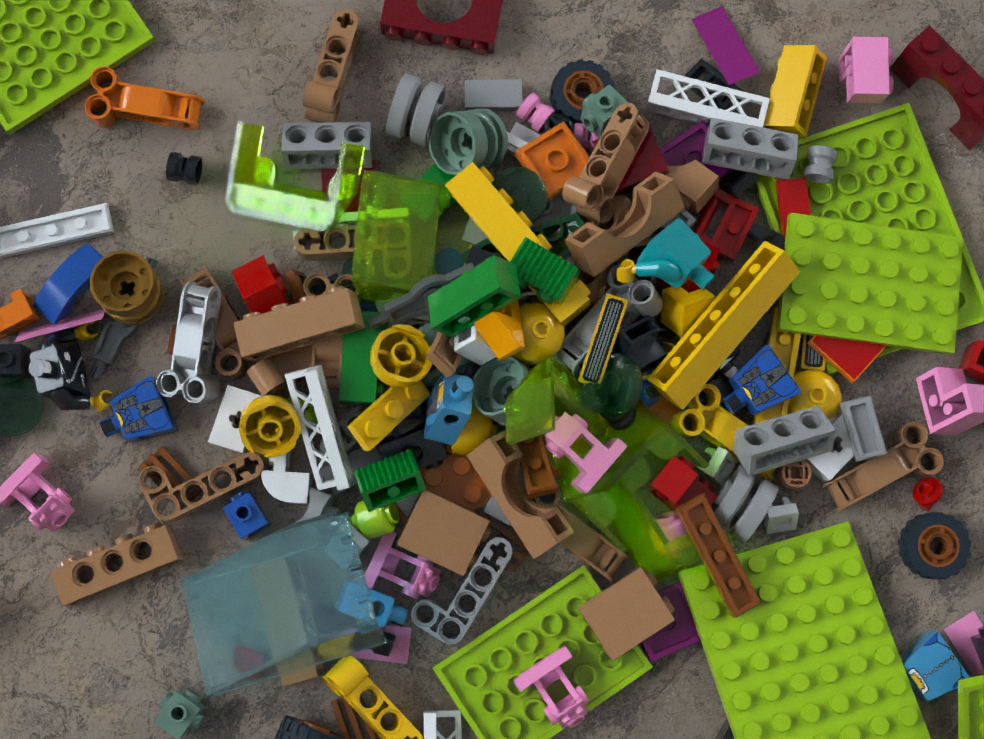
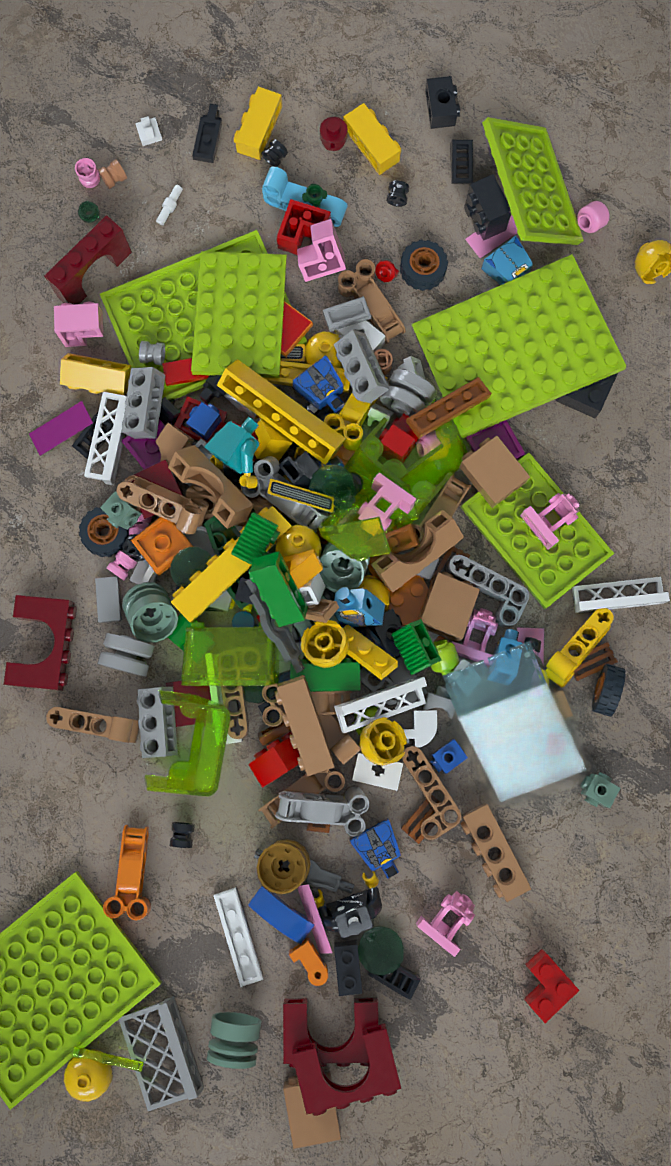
camera: 90 degrees left, 0 degrees up
none -> blue brick [186,402,222,441]

